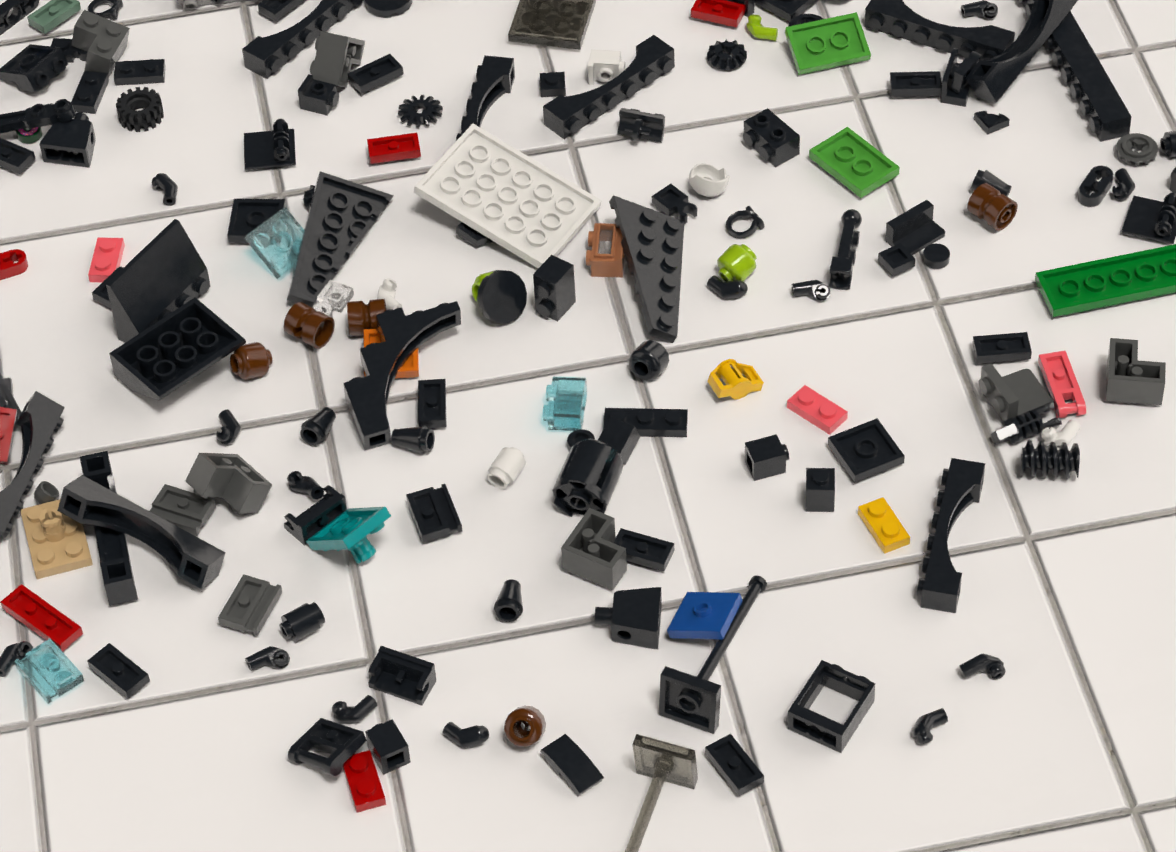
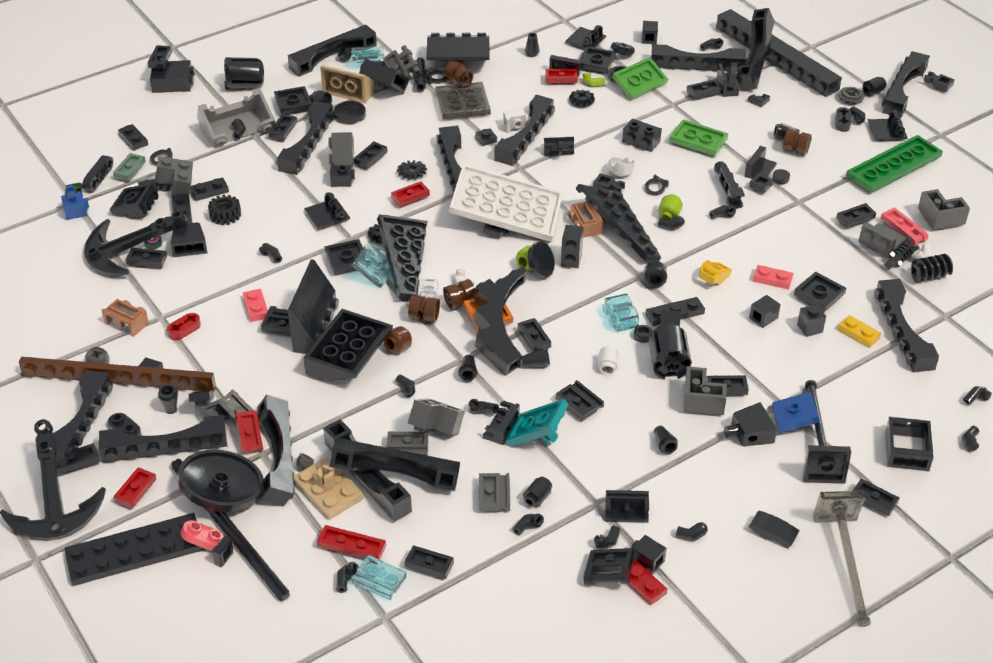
camera: 25 degrees left, 5 degrees down
reddish brown head [504,705,546,747] -> none

